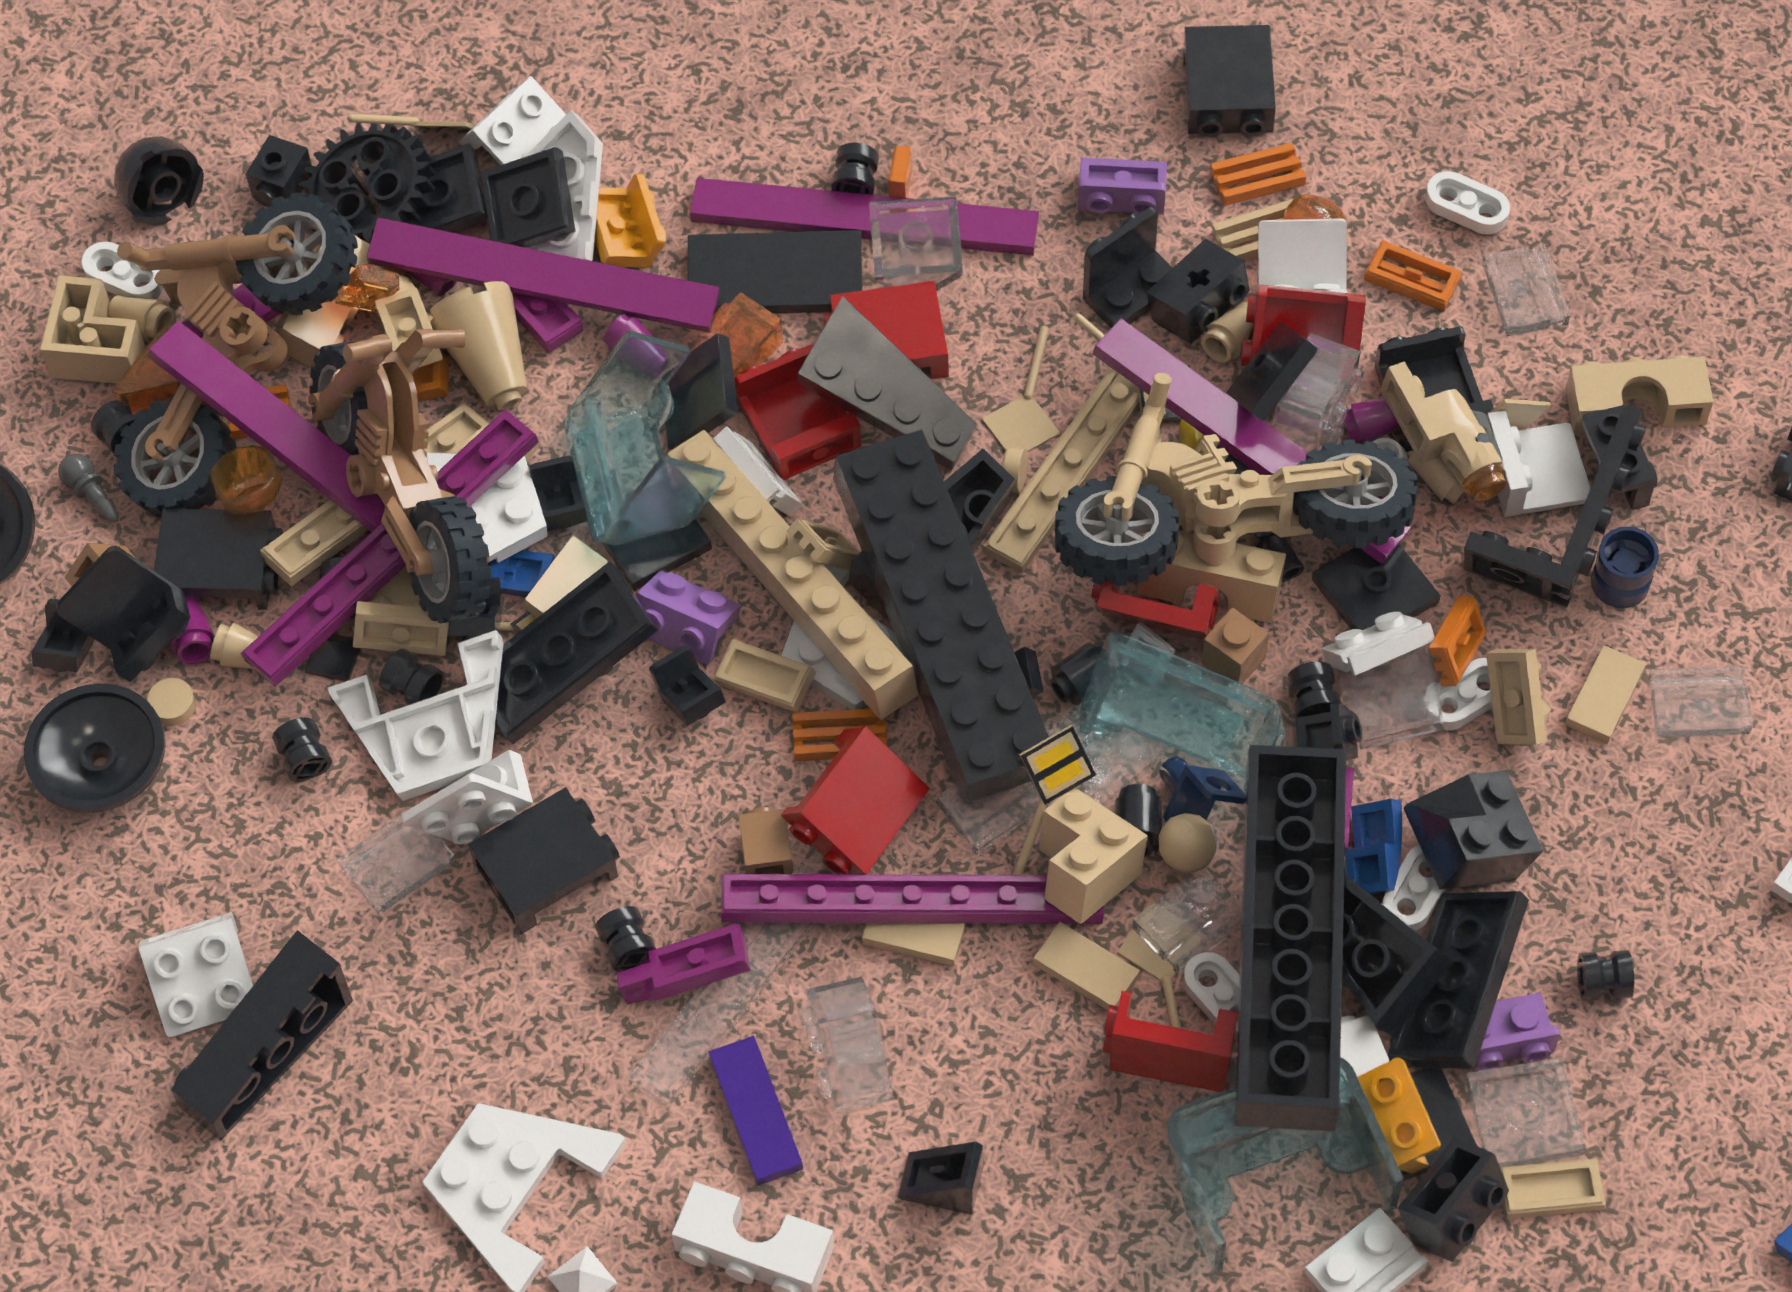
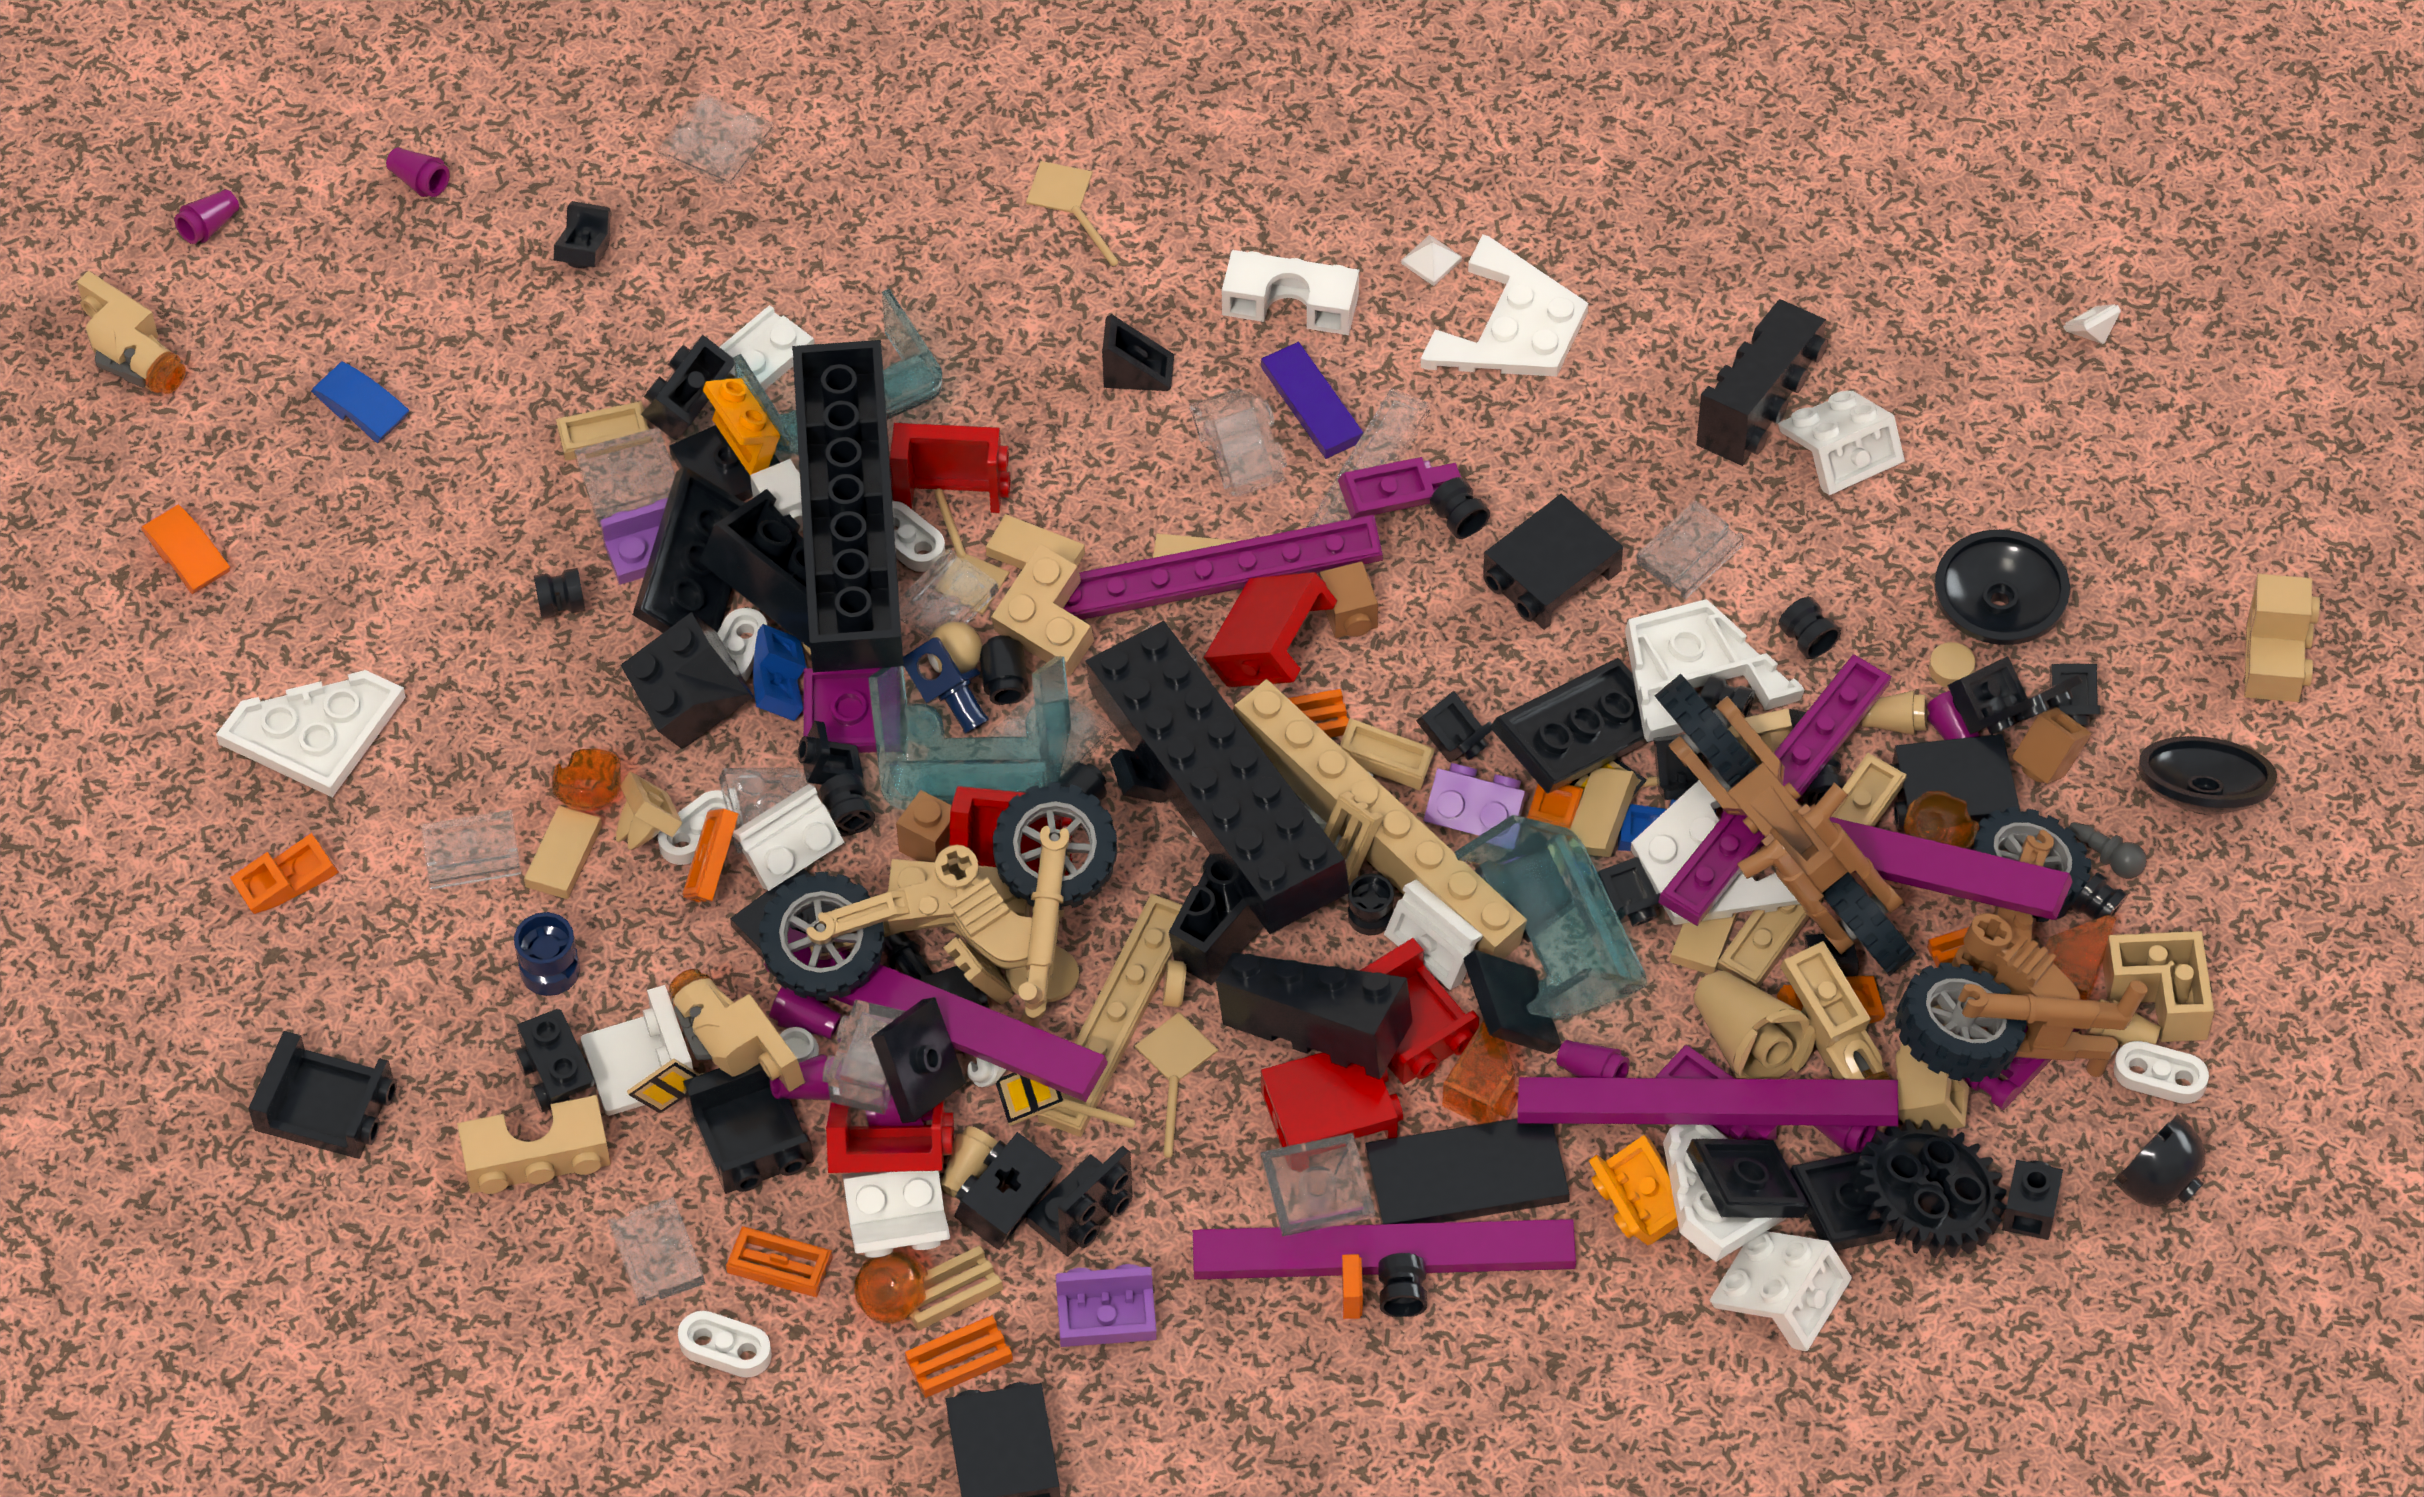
camera: 170 degrees right, 5 degrees down
clear orange bracket [335,265,400,312] -> none
tan piece [347,114,474,129] -> none
white bracket [401,750,533,844] -> none
piece [1013,725,1096,875] -> none
black bracket [1464,405,1647,608] -> none
none -> clear orange hair [552,748,621,811]
none -> black wheel [1348,873,1394,936]

